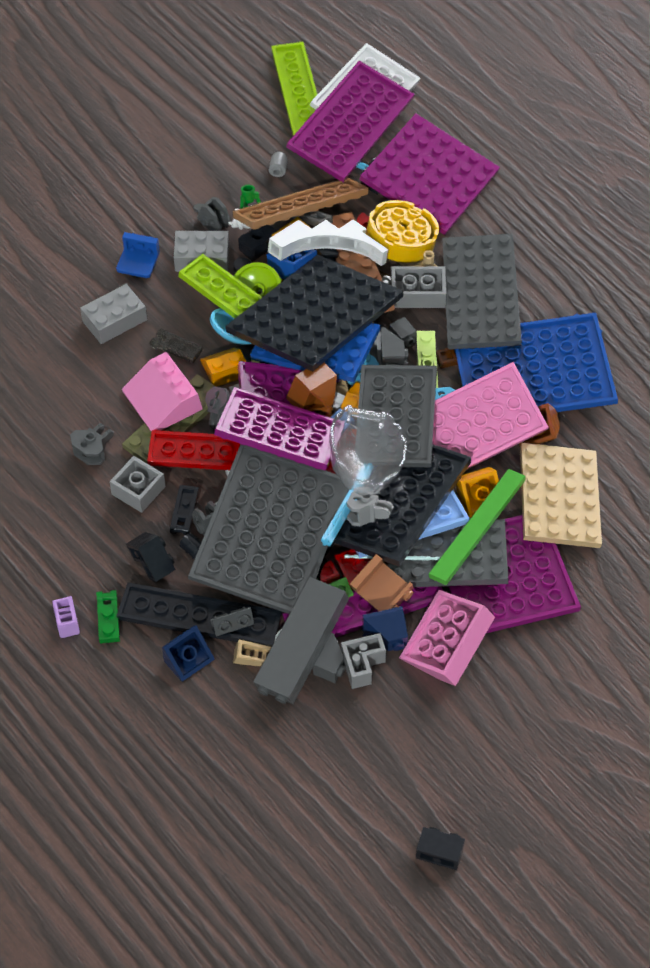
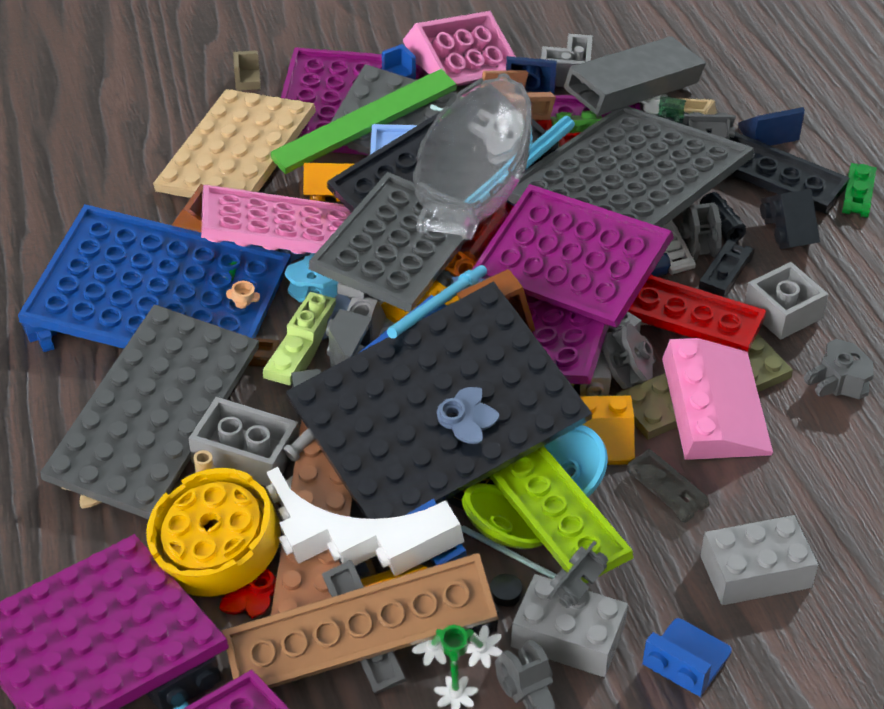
camera: 160 degrees left, 10 degrees down
none -> light nougat plate [226,281,260,309]
none -> dark tan panel [233,51,261,91]
none -> blue panel [382,44,416,80]
none -> medium azure bar [387,265,487,339]
none -> sand blue plate [437,387,500,444]
none -> dark grey hinge [547,541,608,608]
none -> clear green tile [659,96,686,123]

